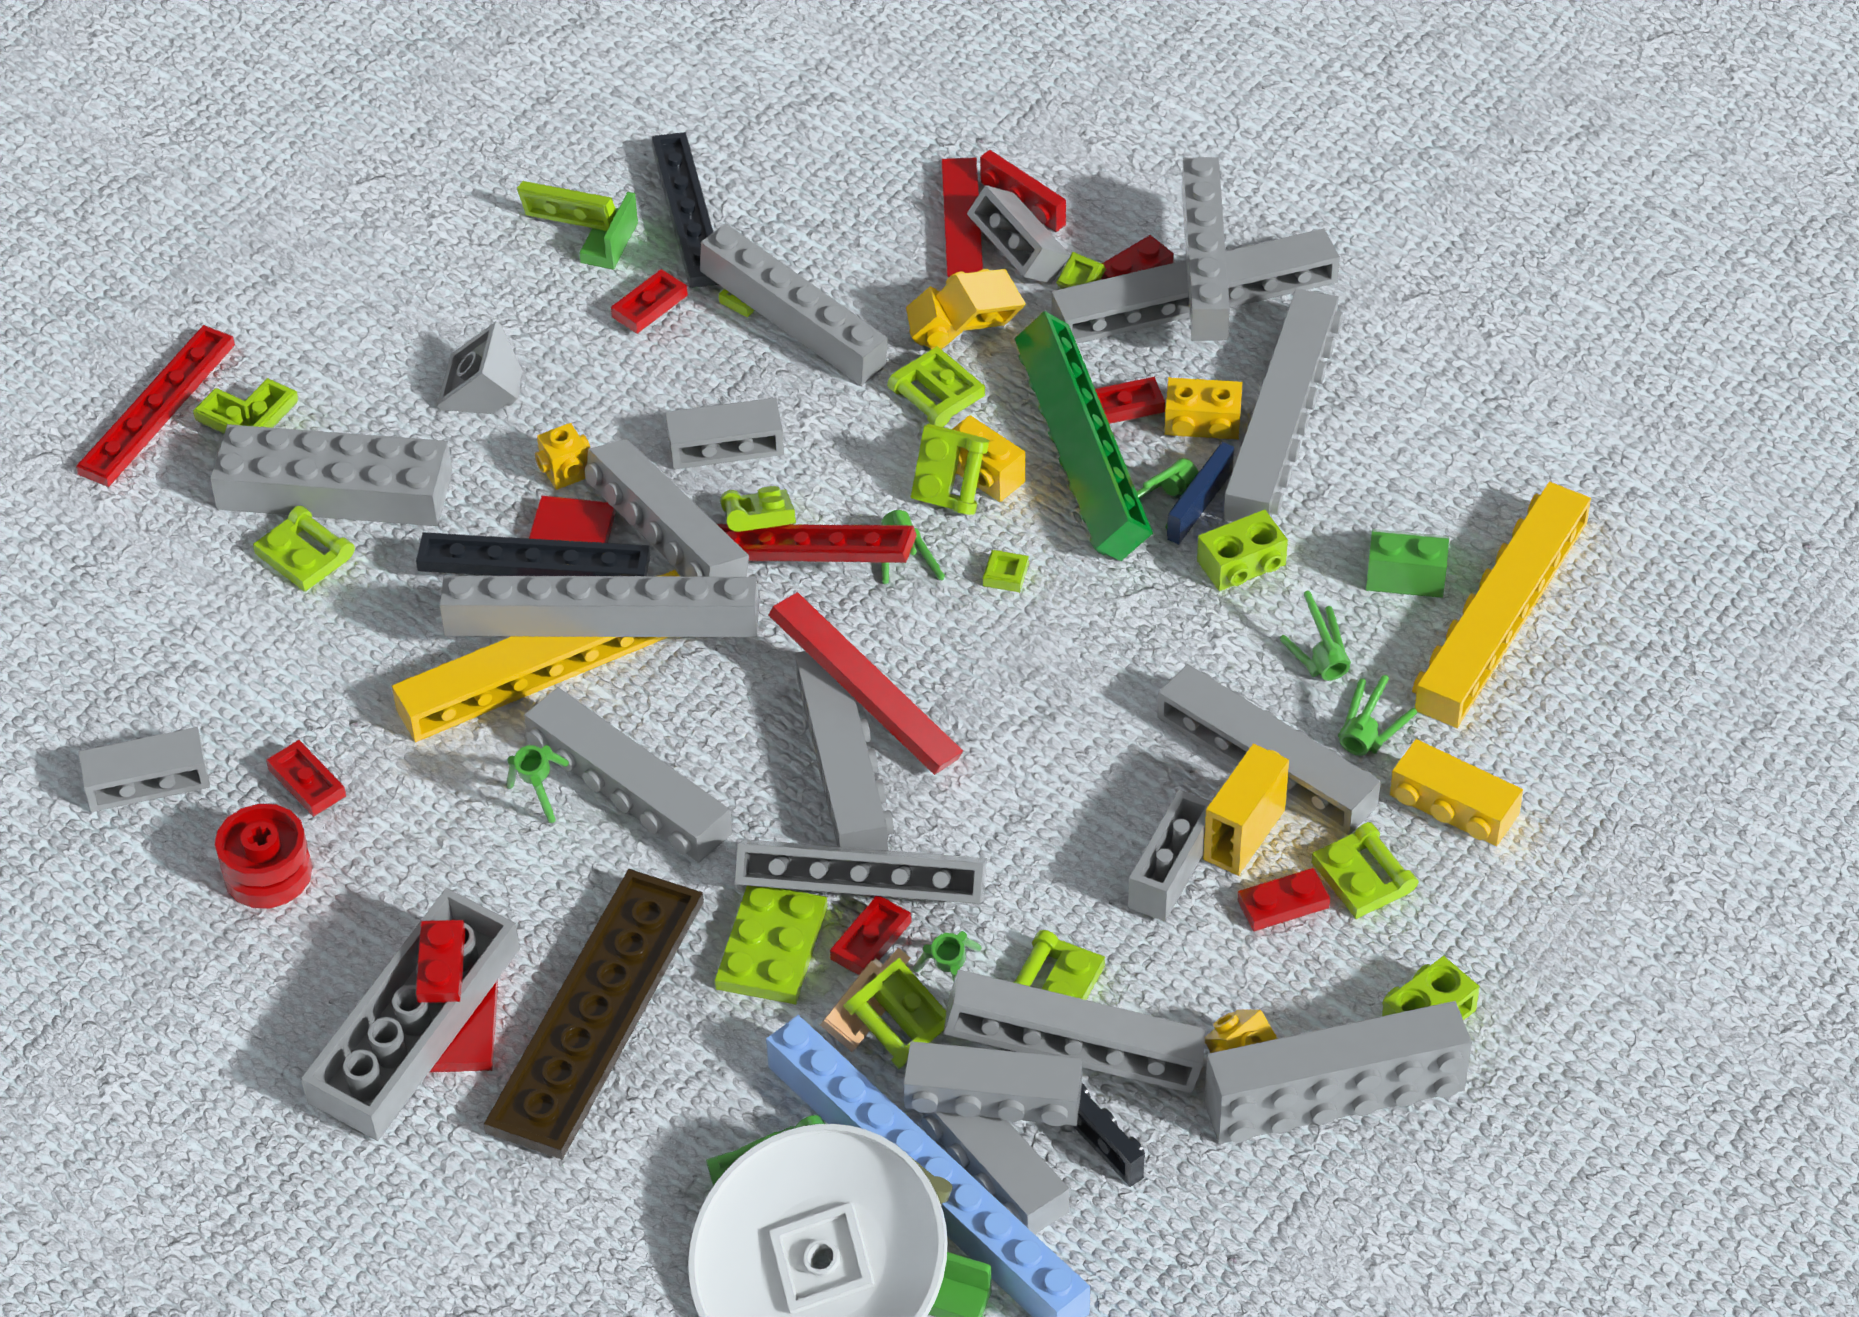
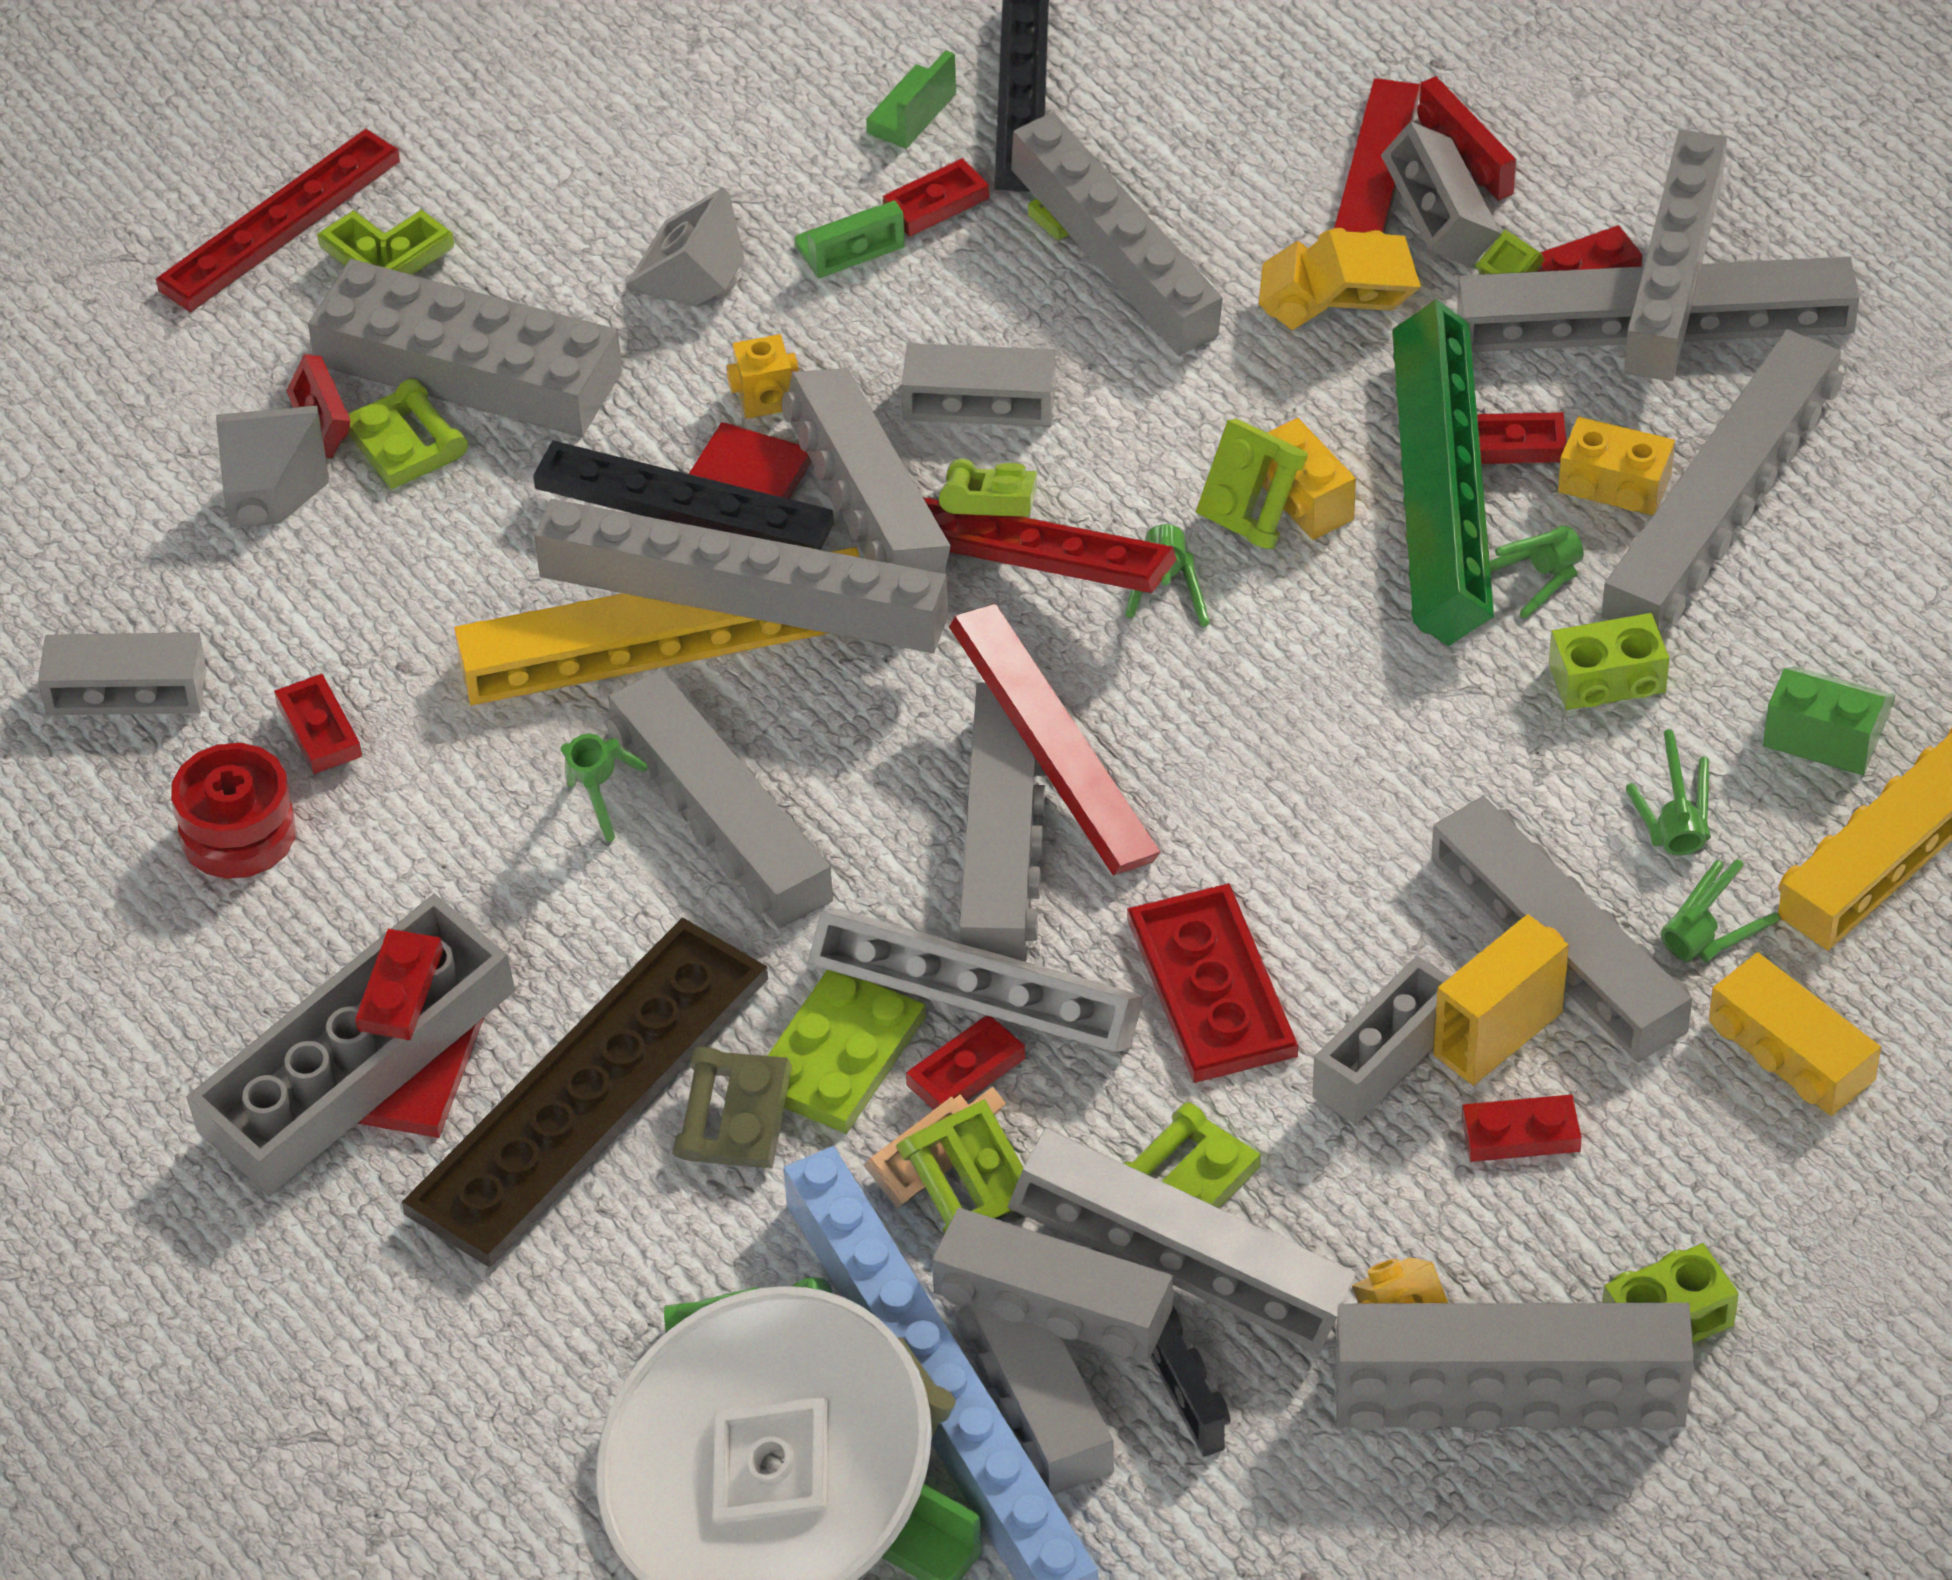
camera: 15 degrees right, 0 degrees up
lime tile [517,181,617,231] -> none
lime plate [887,346,985,427] -> none
bright green plant [913,931,982,982] -> none
lime tile [983,550,1029,593] -> none
dark blue tile [1167,442,1234,545] -> none
lime plate [1311,822,1419,919] -> none
none -> light grey slope [216,406,329,528]
none -> red plate [286,354,351,458]
none -> olive plate [673,1047,792,1169]
none -> bright green panel [794,200,905,279]
none -> red tile [1127,883,1298,1083]

